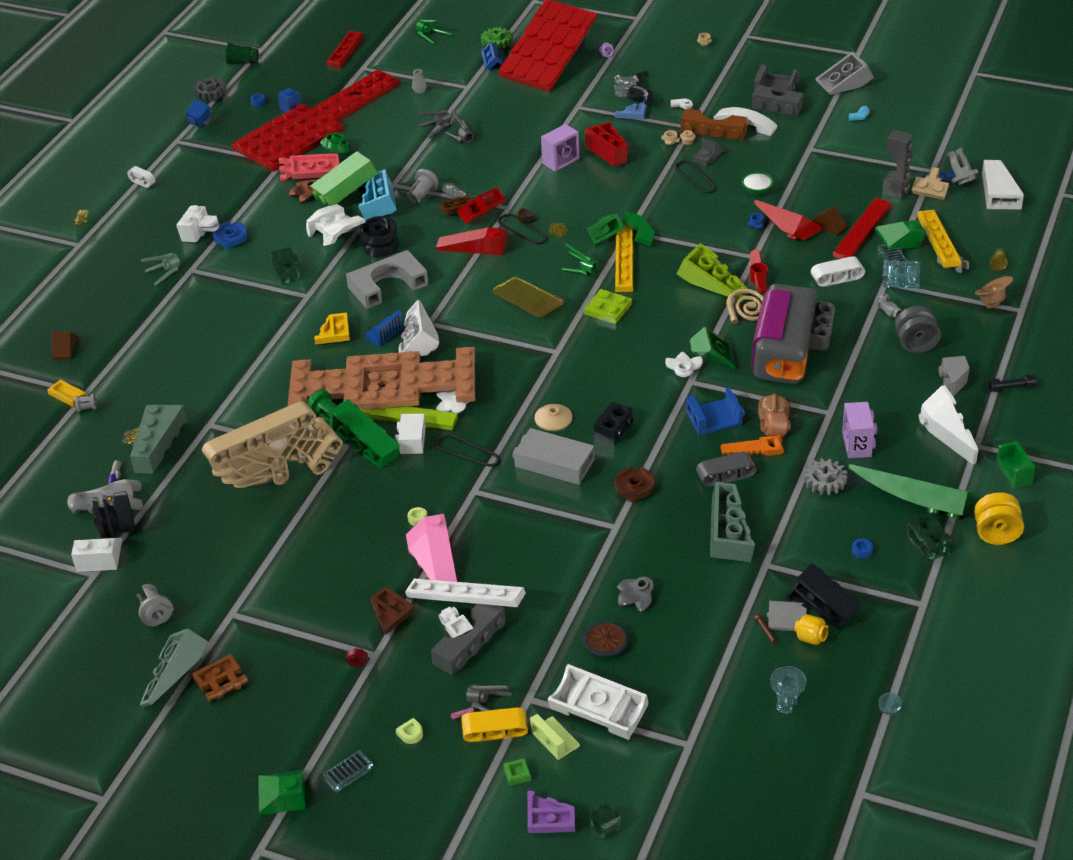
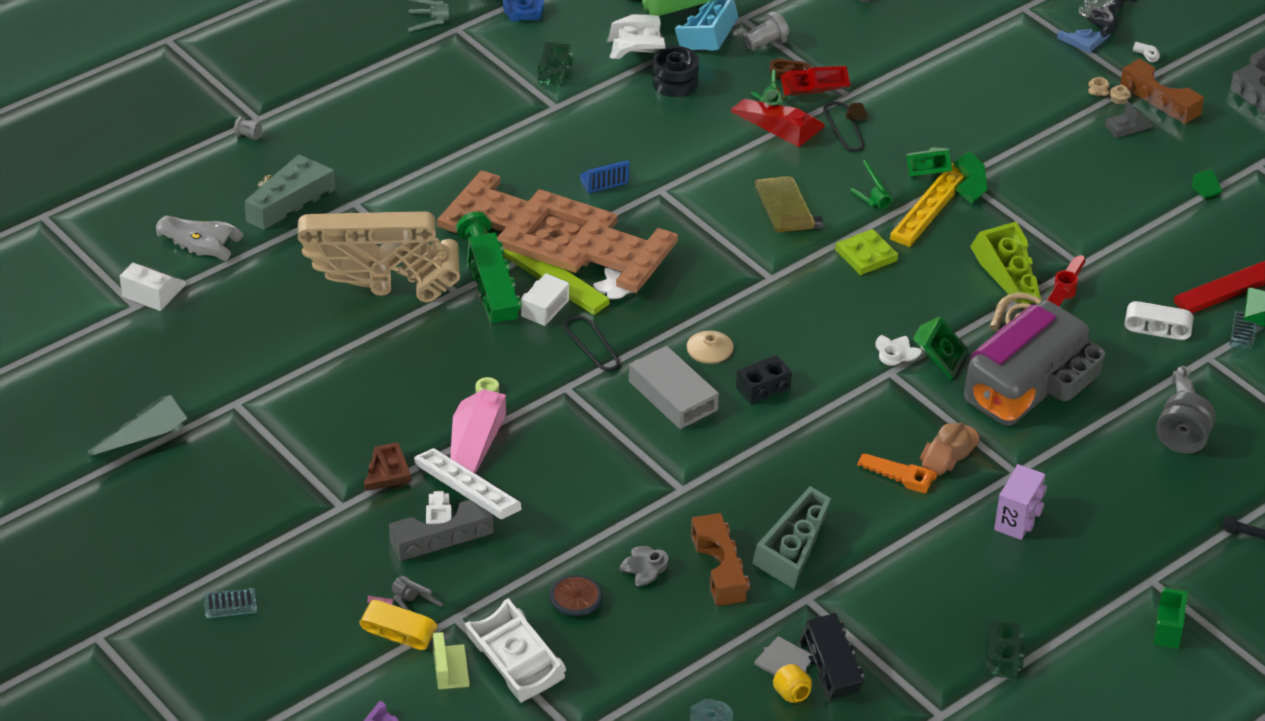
camera: 25 degrees right, 0 degrees up
yellow tile [47,380,87,407] -> none
reddish brown slope [52,331,78,360] -> none
black wheel [92,490,136,538] -> none
light grey piece [108,460,121,484] -> none
light grey piece [137,584,174,626] -> none
dark orange plate [192,654,248,702] -> none
green slope [258,770,306,815] -> none
yellow wing [314,313,350,345] -> none
light grey arch [346,250,428,309] -> none
dark red tile [346,648,368,667] -> none
yellowish green tile [396,718,423,744] -> none
white wedge [398,300,439,356] -> none
clear arm [442,183,466,199] -> none
bright green tile [503,758,531,786] -> none
lavender brick [541,124,579,171] -> none
clear yellow plant [548,222,568,237] -> none
red wedge [584,121,629,166] -> none
copper plate [615,467,654,503] -> none
black piece [675,160,716,193] -> none
blue panel [686,387,745,435] -> none
dark grey beam [696,452,757,487] -> none
white slope [713,107,778,136] -> none
piece [741,172,774,195] -> none
blue plate [747,213,767,228] -> none
wedge [754,200,823,241] -> none
reddish brown piece [754,614,777,644] -> none
light grey gear [804,459,847,495] -> none
reddish brown slope [811,206,847,236] -> none
green wedge [849,464,974,519] -> none
blue tile [852,538,873,558] -> none
clear light blue brick [883,261,920,288] -> none
white wedge [919,385,978,464] -> none
light grey slope [939,356,969,396] -> none
yellow wheel [974,493,1024,545] -> none
none -> dark orange arch [691,513,750,606]
none -> green plant [751,70,788,105]
none -> green slope [1191,169,1222,199]

